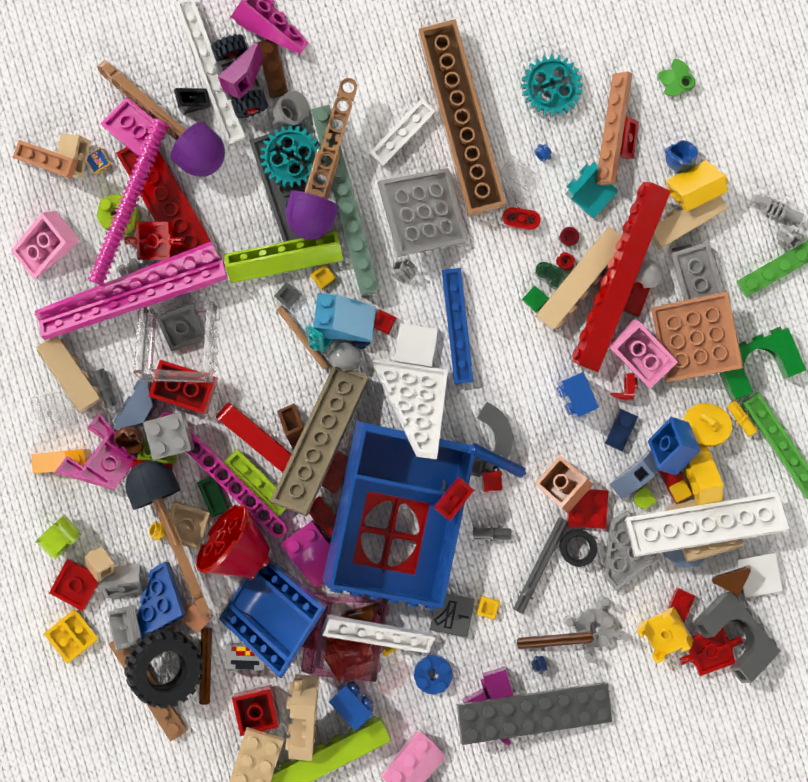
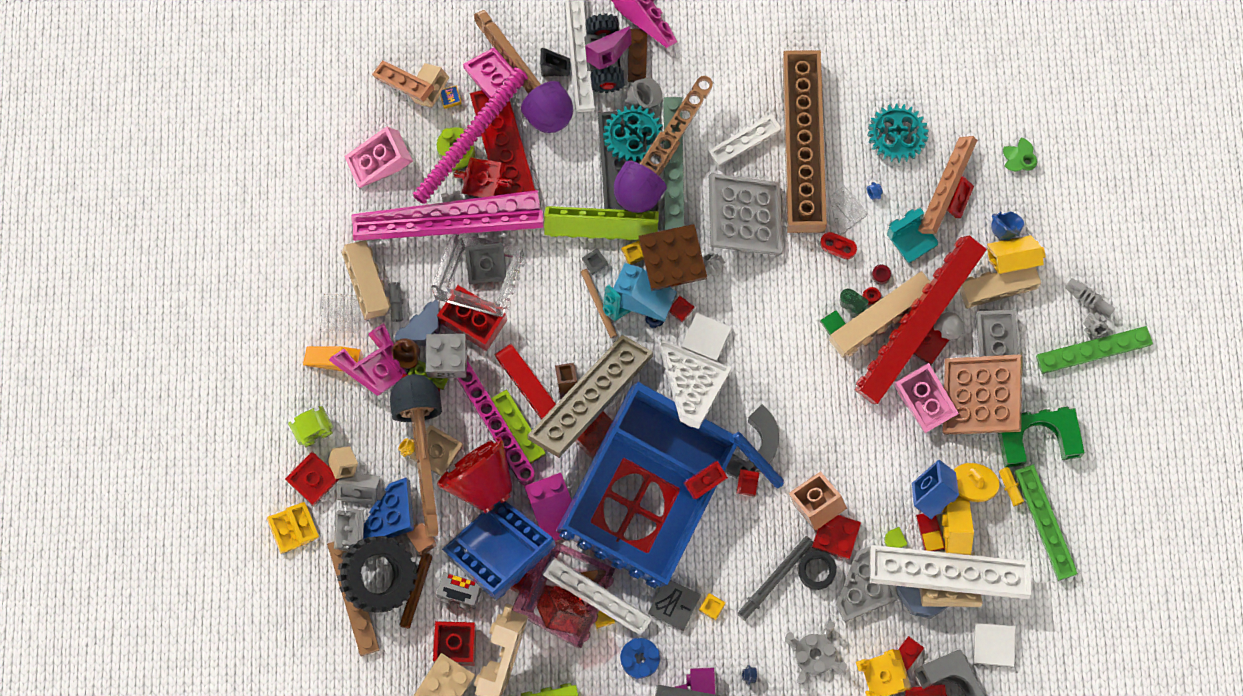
camera: 15 degrees right, 15 degrees down
dark green tile [197,476,229,517] -> none
red plate [309,496,336,538] -> none
blue brick [328,678,374,731] -> none
light grey hair [329,342,361,371] -> none
blue plate [442,268,474,384] -> none
dark grey axle [473,526,512,541] -> none
reddish brown axle [517,632,594,649] -> none
blue brick [556,372,599,418] -> none
dark blue plate [604,409,638,451] -> none
sand blue slope [609,450,659,499] -> none
red plate [610,373,638,401] -> none
reddish brown slope [712,565,751,596] -> none
none -> reddish brown plate [638,224,707,291]

